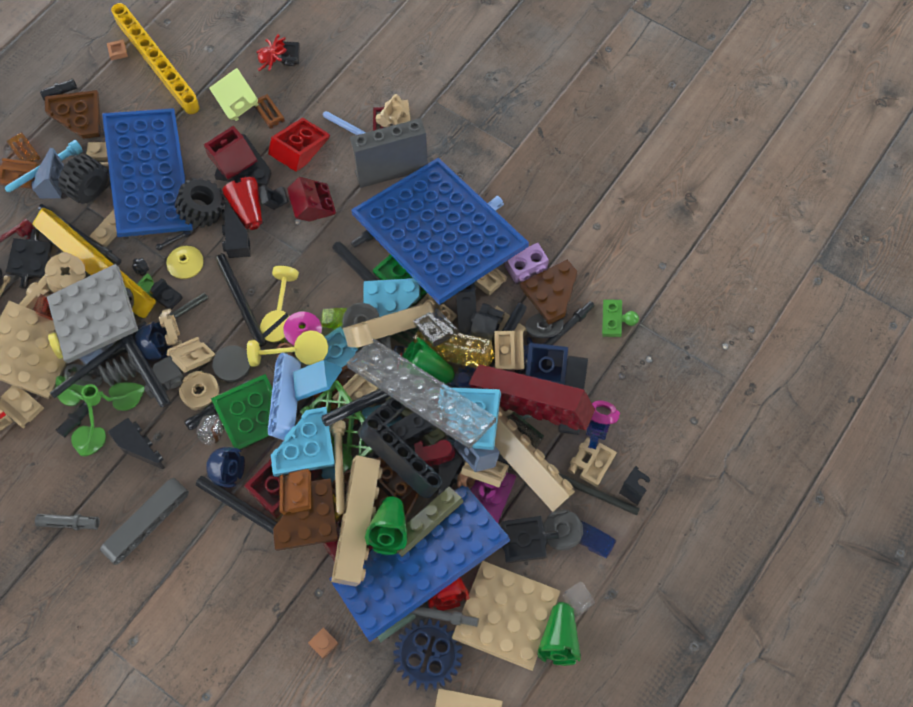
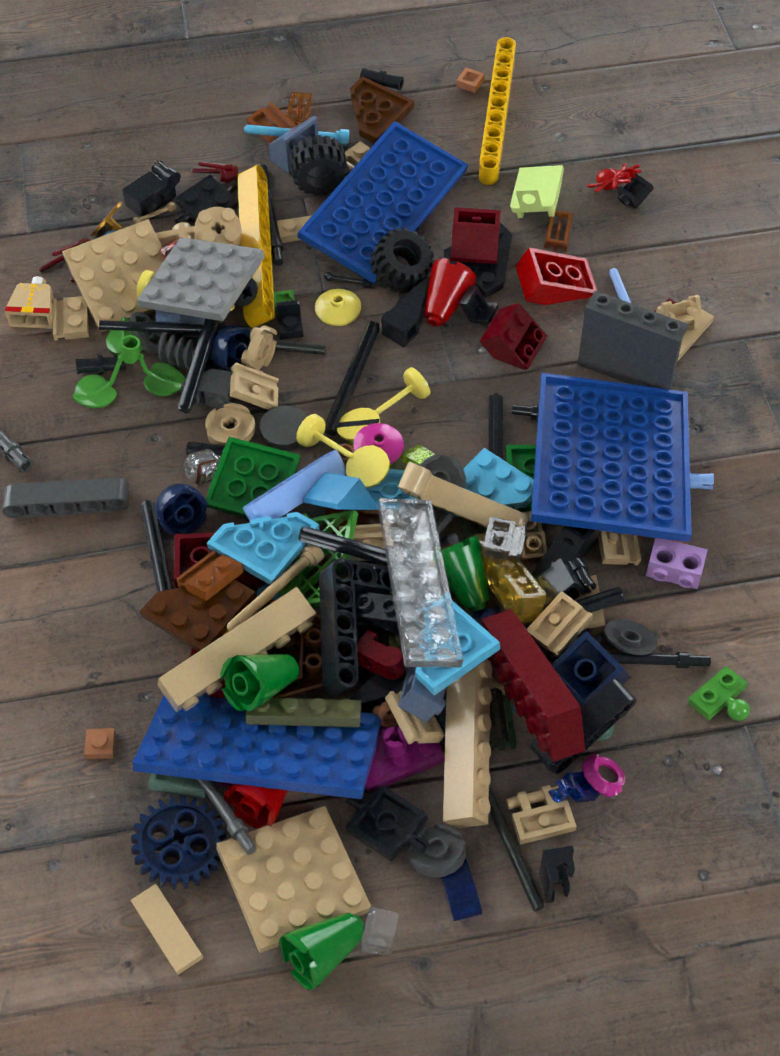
camera: 45 degrees right, 10 degrees down
black slope [108,418,165,469] -> none
black plate [132,258,149,276] -> none
reddish brown plate [520,259,577,325] -> none

